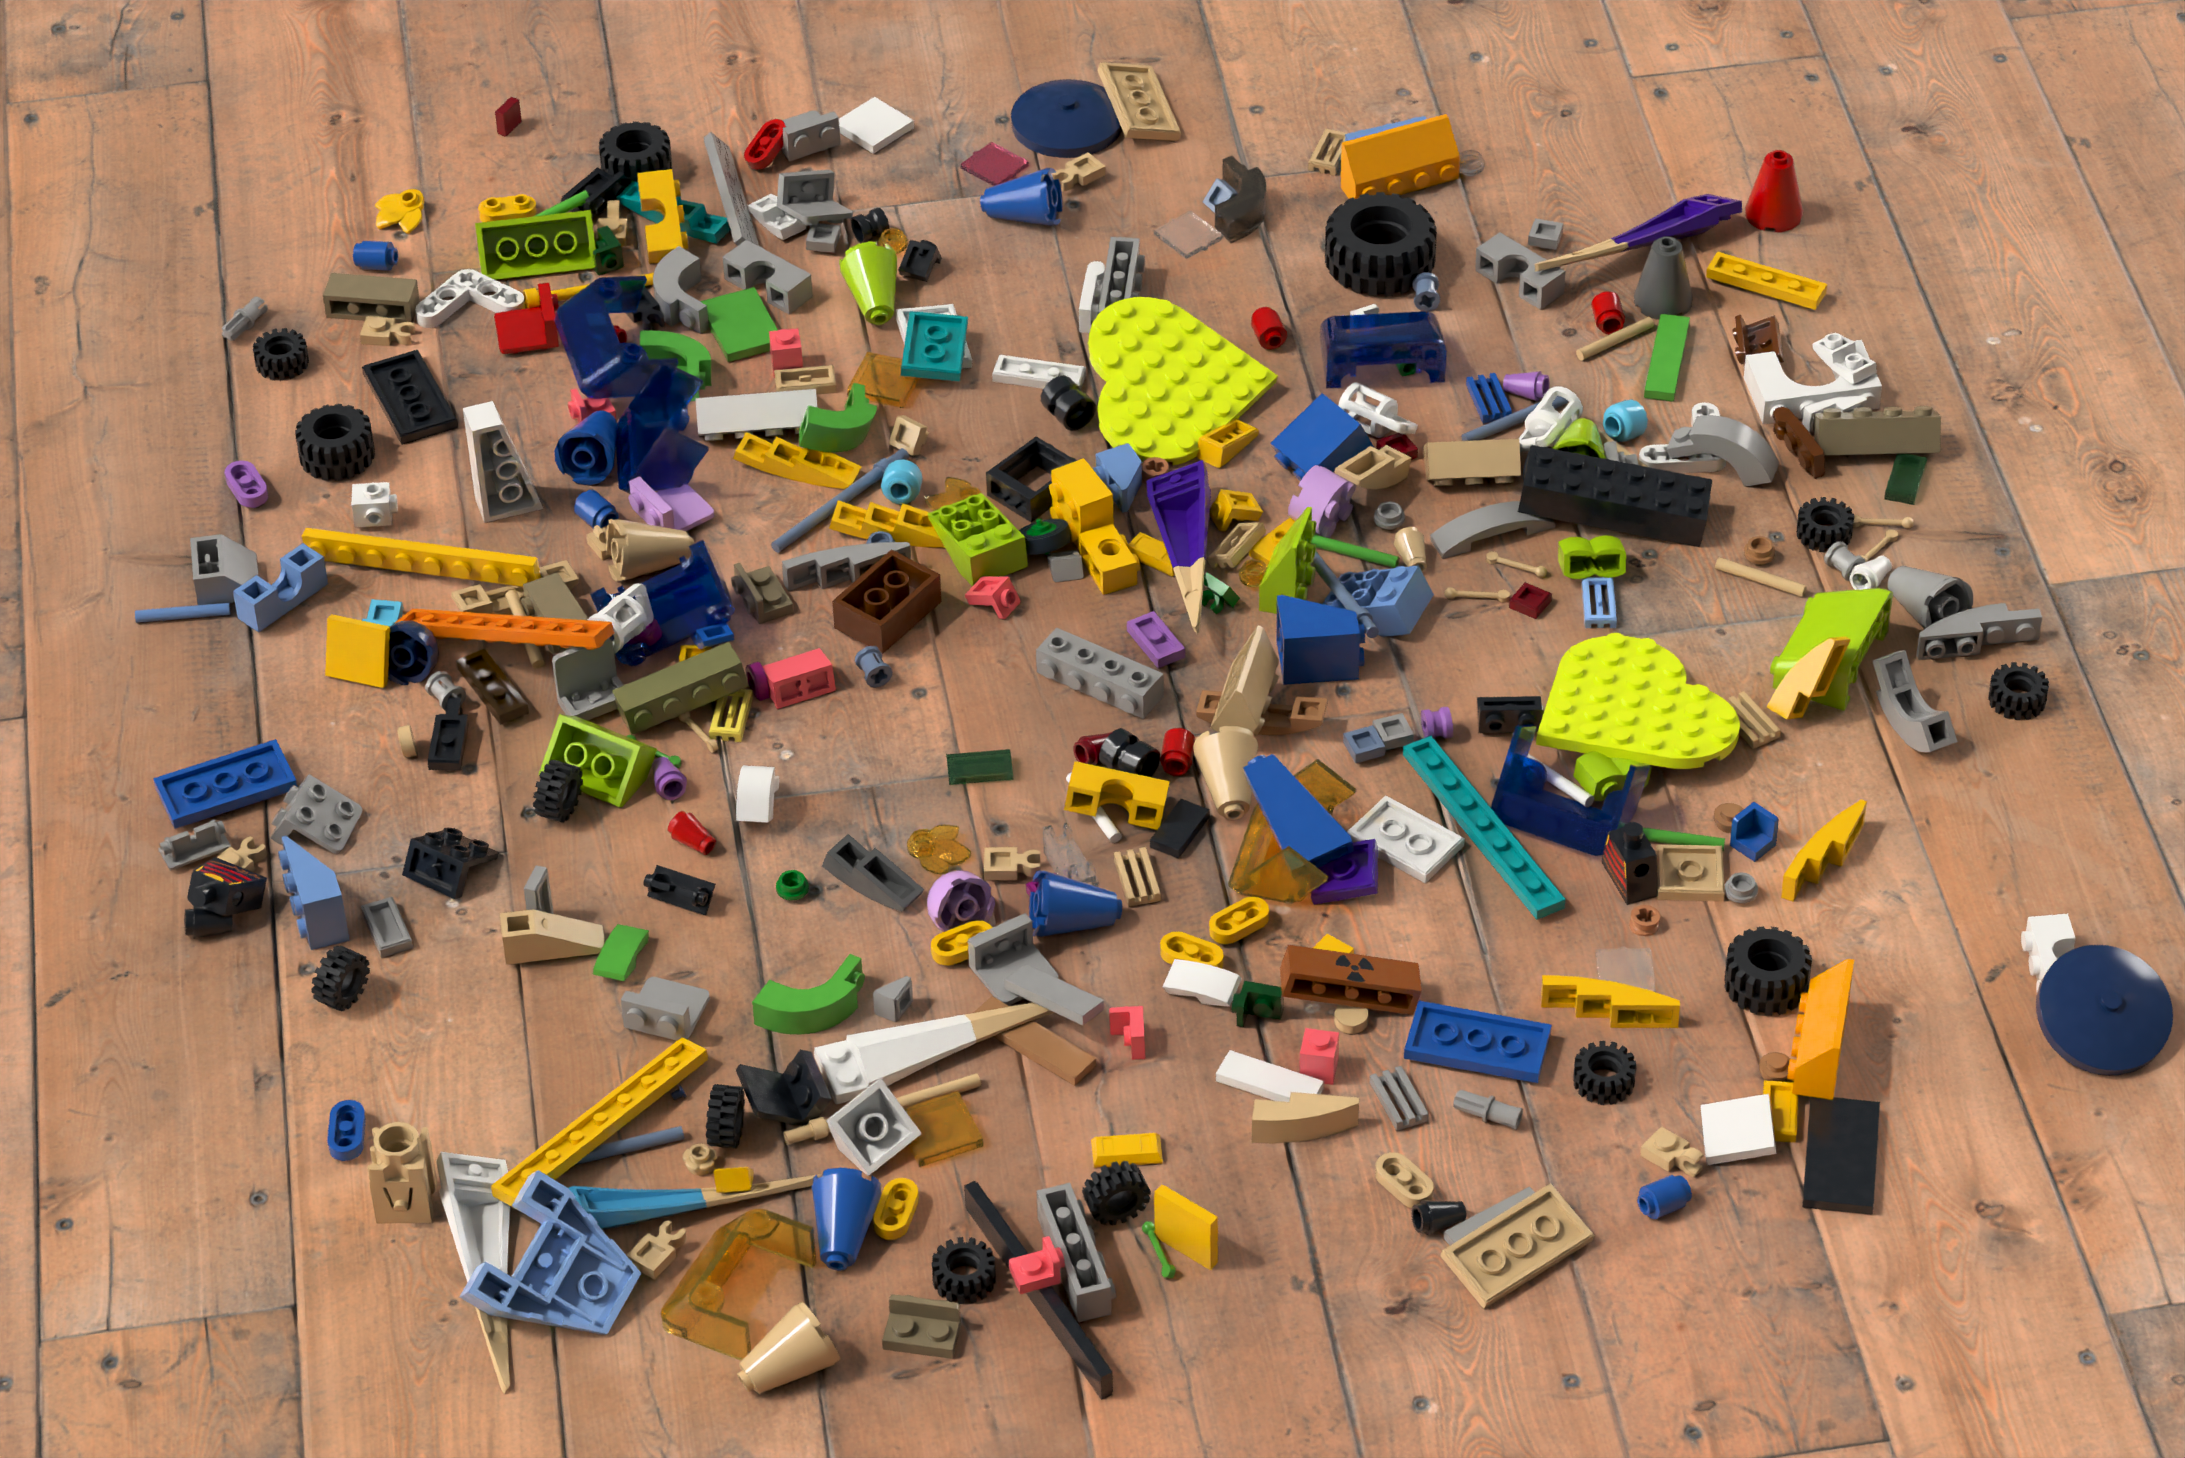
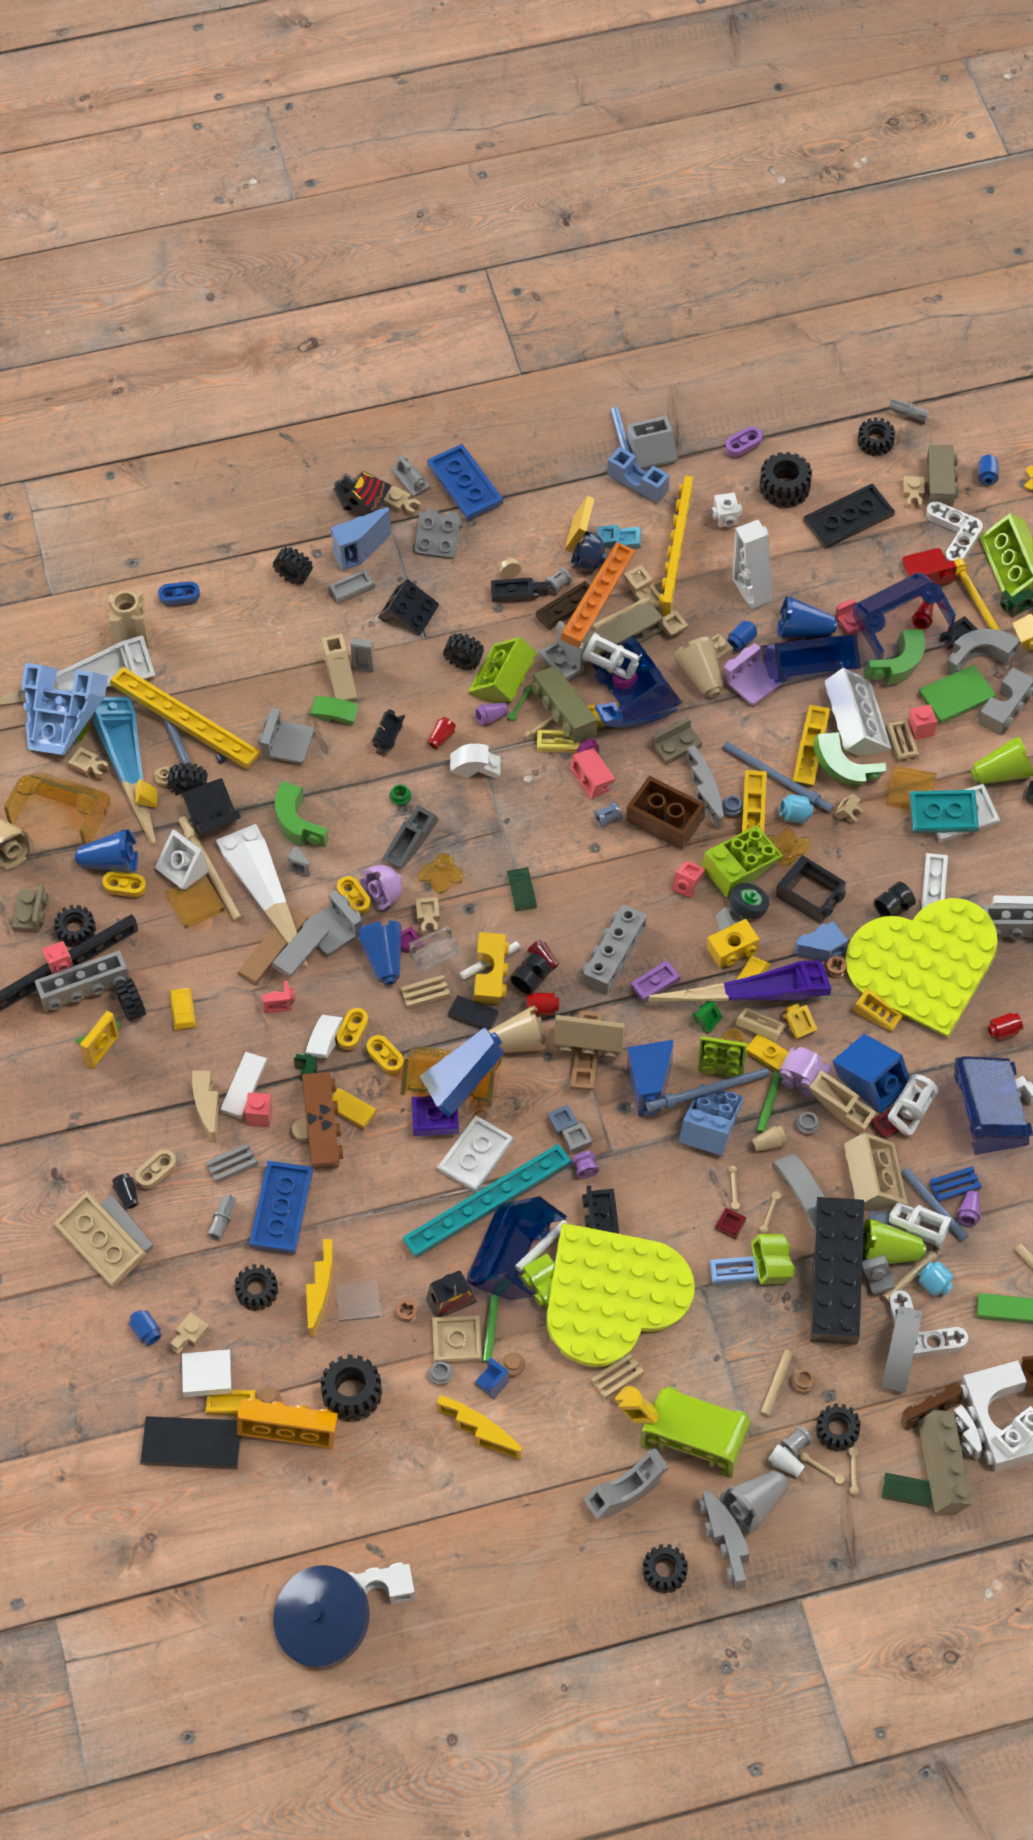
camera: 85 degrees right, 15 degrees up
yellow brick [1049,458,1114,549] -> none

